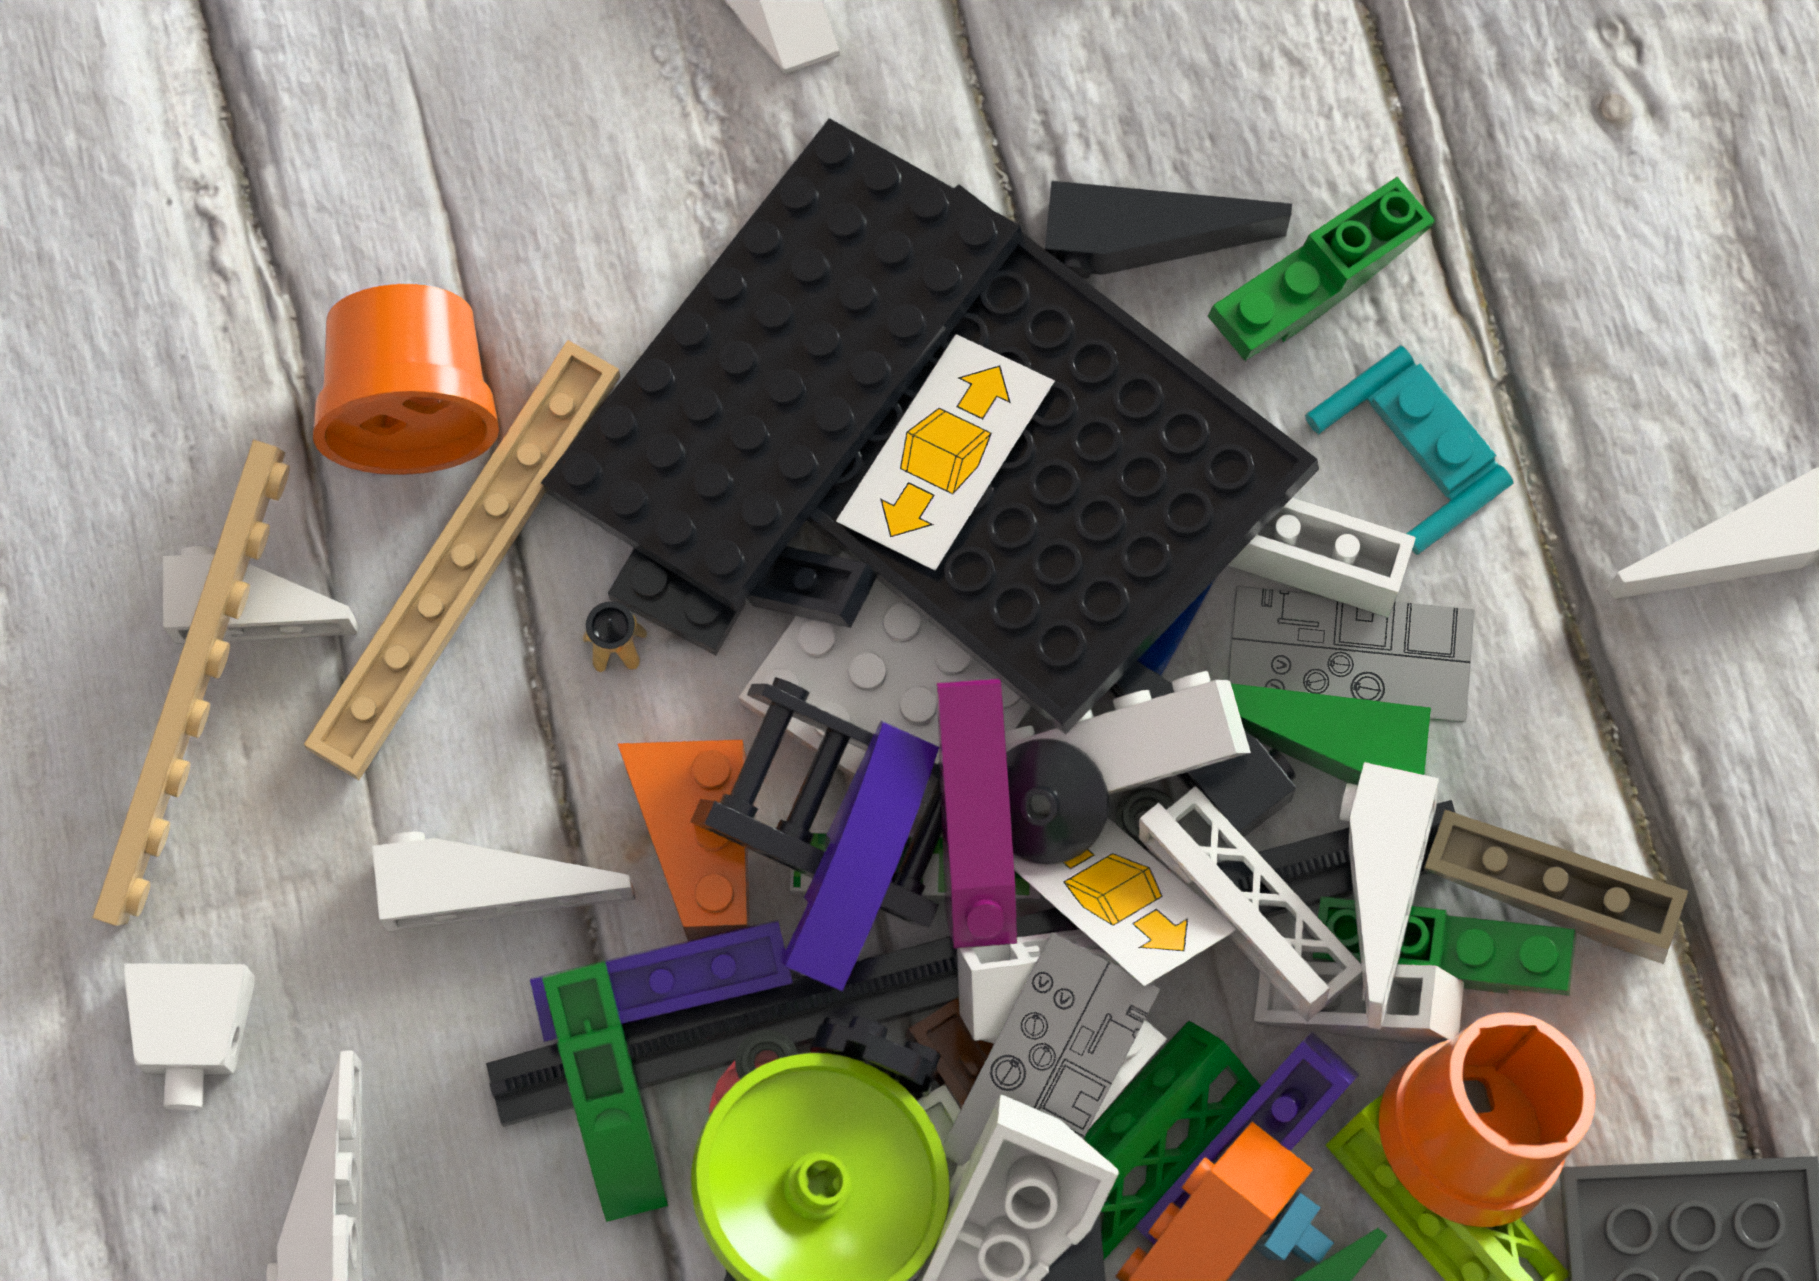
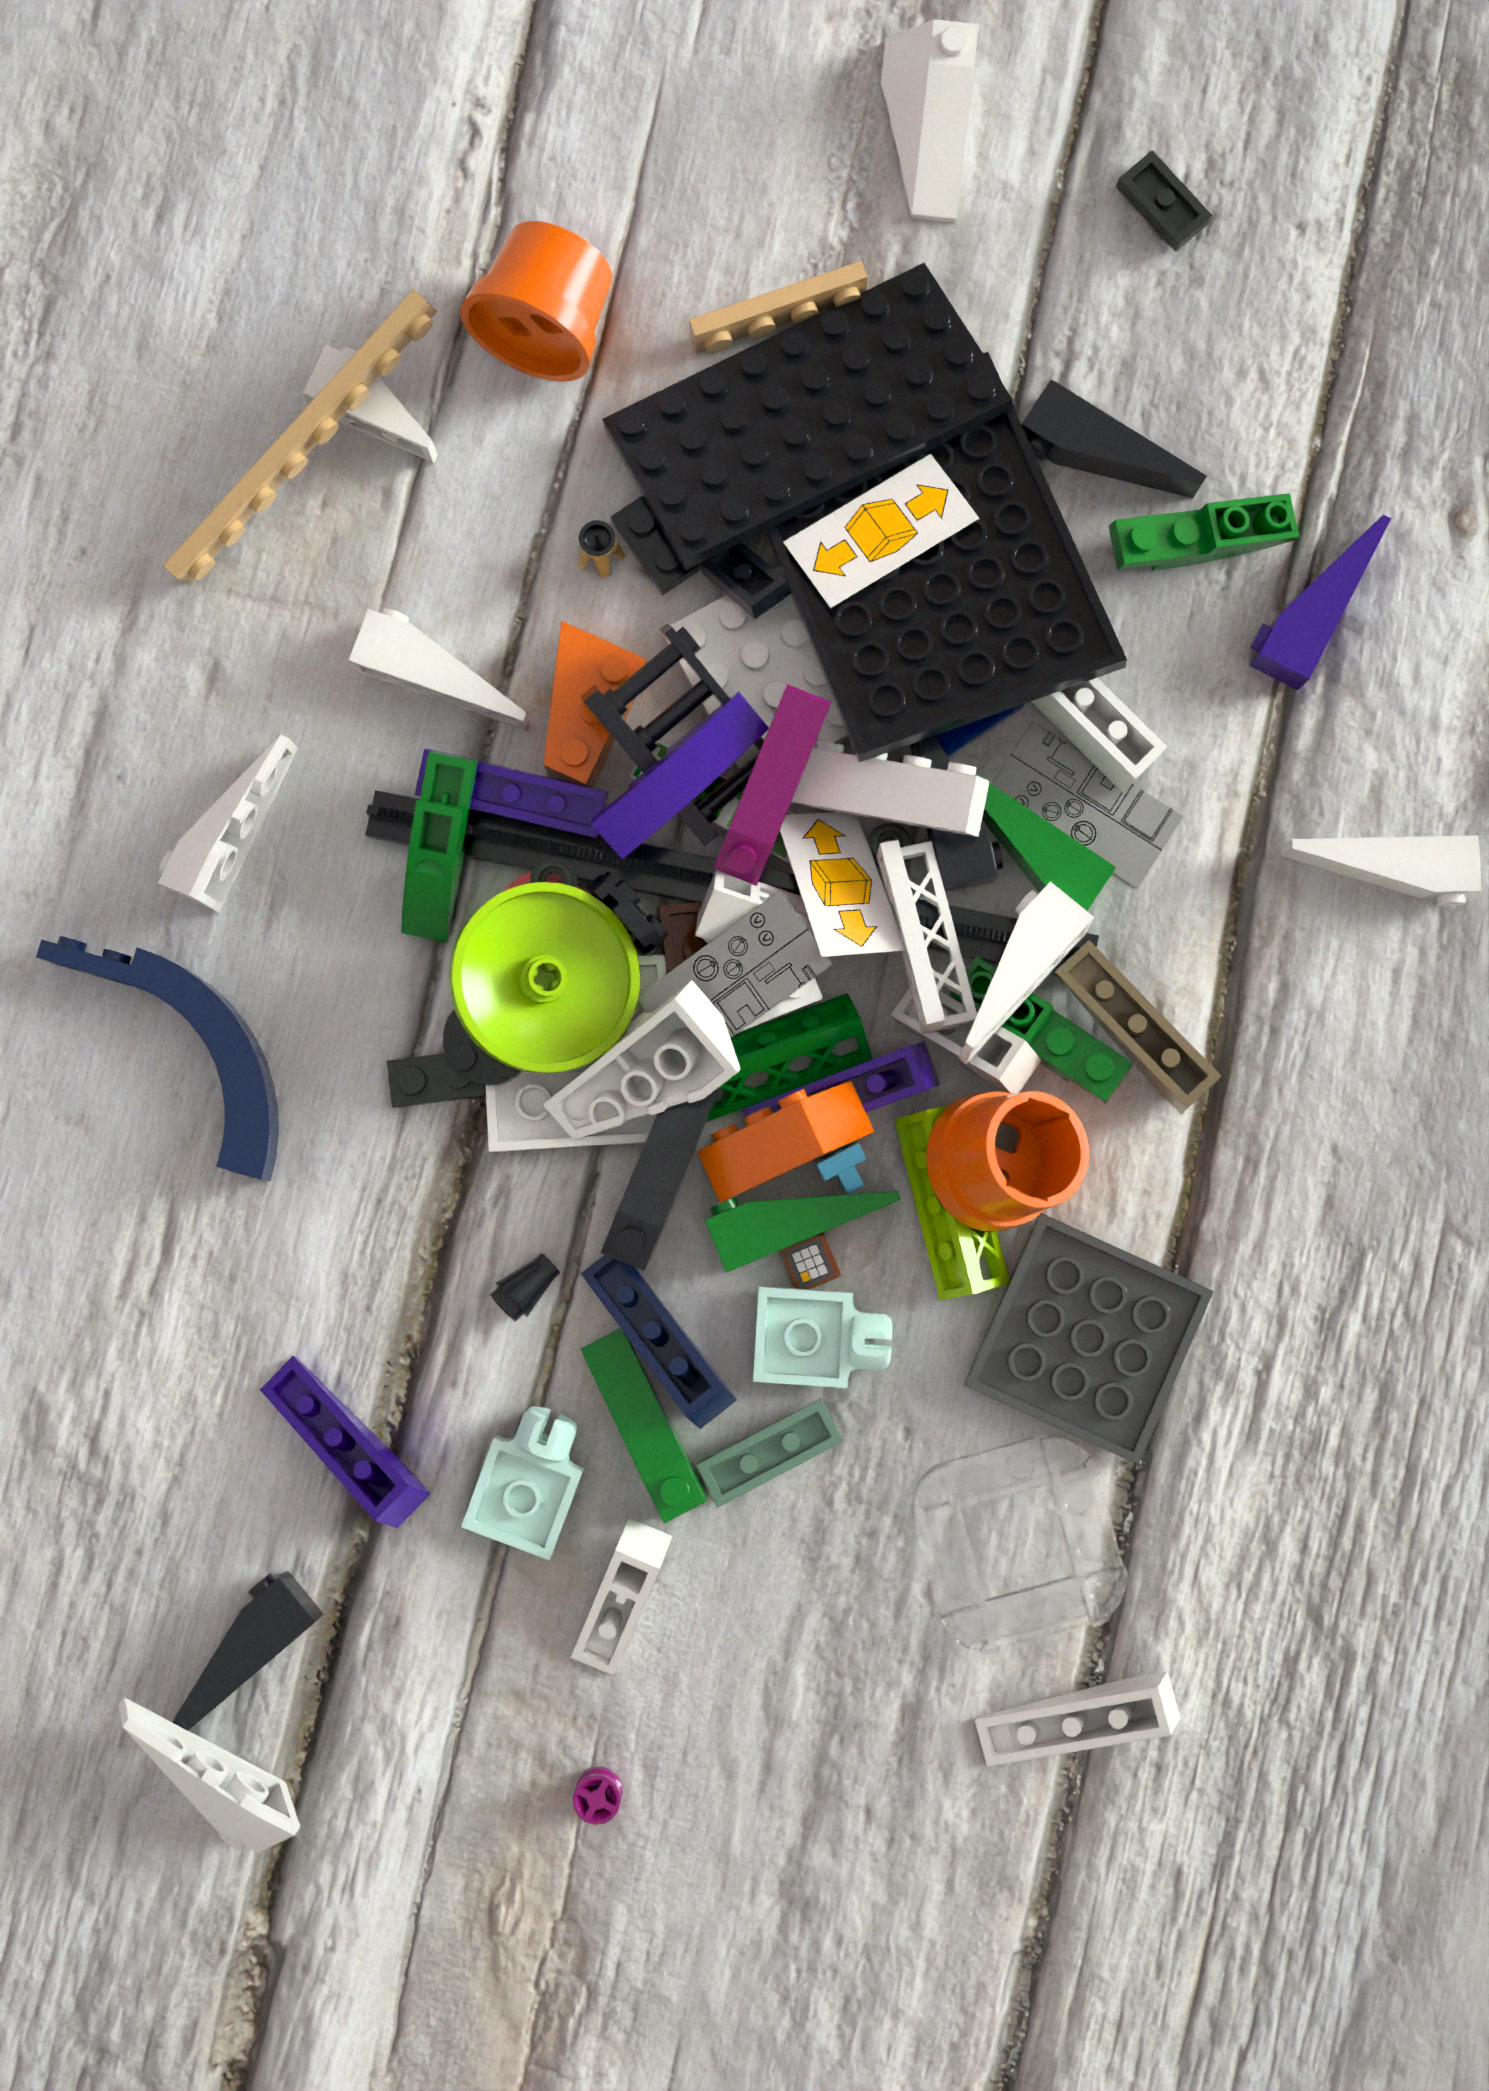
camera: 25 degrees right, 10 degrees up
white torso [124,963,255,1110] -> none
tan plate [304,340,621,781] -> none
black dish [1006,738,1109,864] -> none
teal plate [1305,345,1514,555] -> none
none -> tan plate [689,260,868,354]
none -> dark purple slope [1249,515,1391,690]

